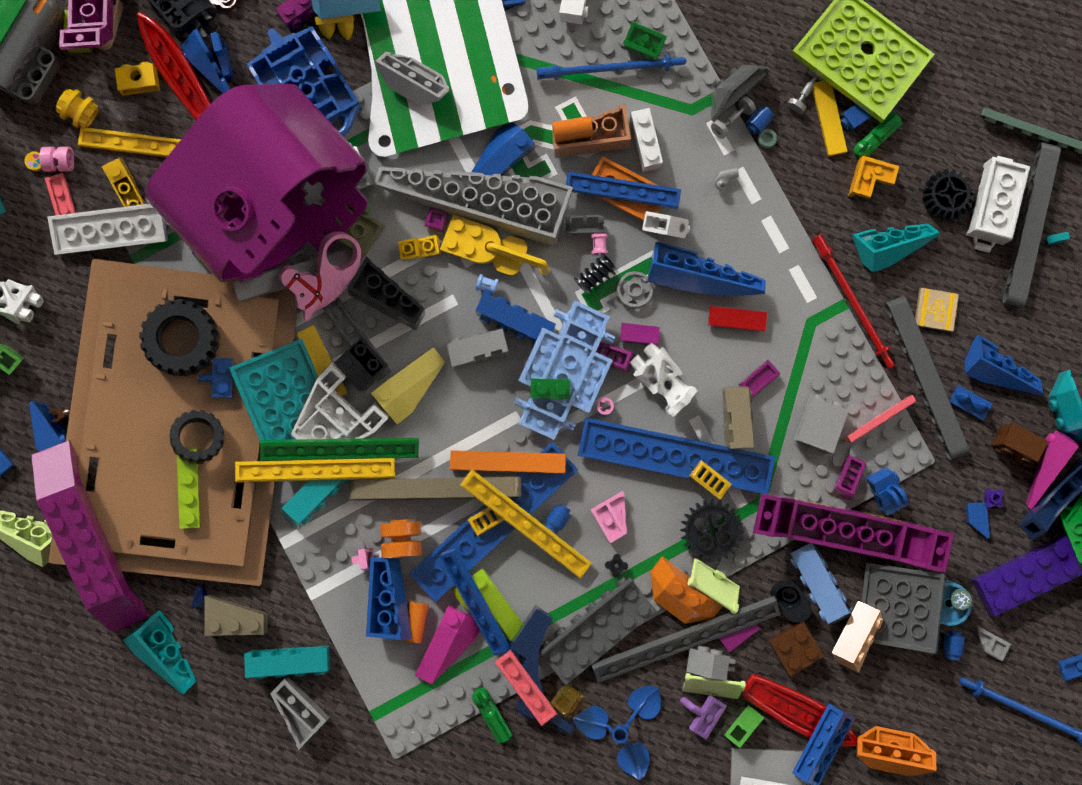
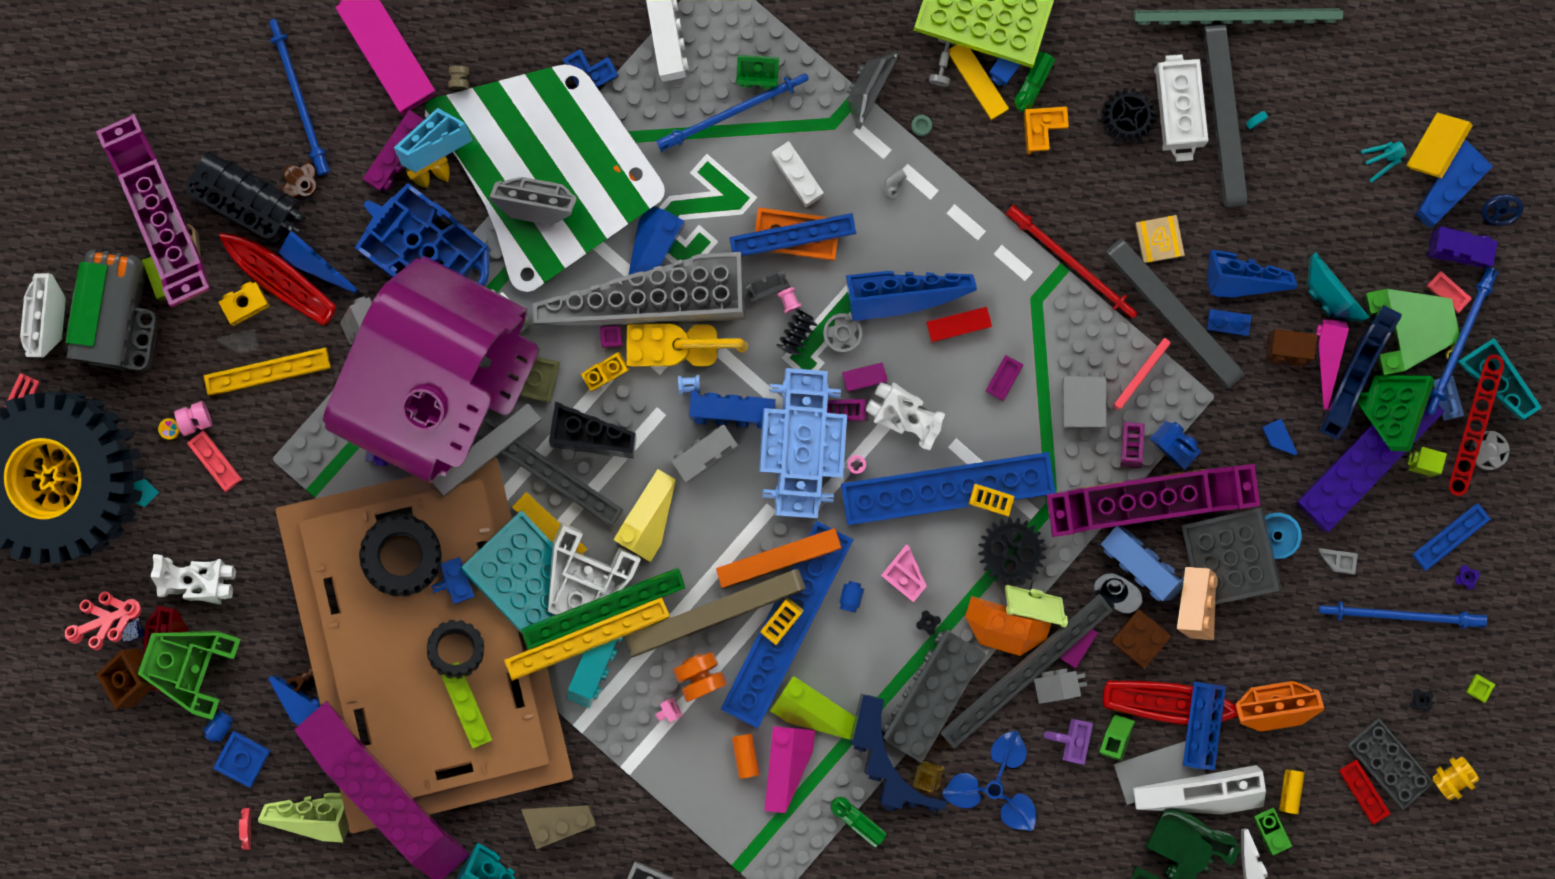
camera: 20 degrees left, 0 degrees up
white plate [47,204,168,255] -> none
yellow piece [56,89,98,128] -> none
yellow slope [102,158,145,207] -> none
clear blue slope [191,585,207,609] -> none
blue tile [210,32,234,81] -> none
teal wedge [244,646,330,679] -> none
bright pink animal [279,231,361,321] -> none
black slope [334,336,388,391] -> none
blue wedge [366,557,412,640] -> none
blue tile [439,548,511,656] -> none
yellow tile [460,470,592,579] -> none
coral tile [495,650,557,726] -> none
green plate [530,378,570,399] -> none
nougat wedge [552,104,631,158] -> none
orange brick [552,116,593,143] -> none
white torso [642,211,690,238] -> none
yellowish green door [682,673,746,699] -> none
light grey wheel [711,96,756,139] -> none
dark tan wedge [722,386,754,449] -> none
blue brick [746,106,774,134] -> none
teal wedge [853,224,940,272] -> none
blue brick [943,631,965,660] -> none
sand green tile [951,589,972,610] -> none
dark purple plate [984,489,1004,508] -> none

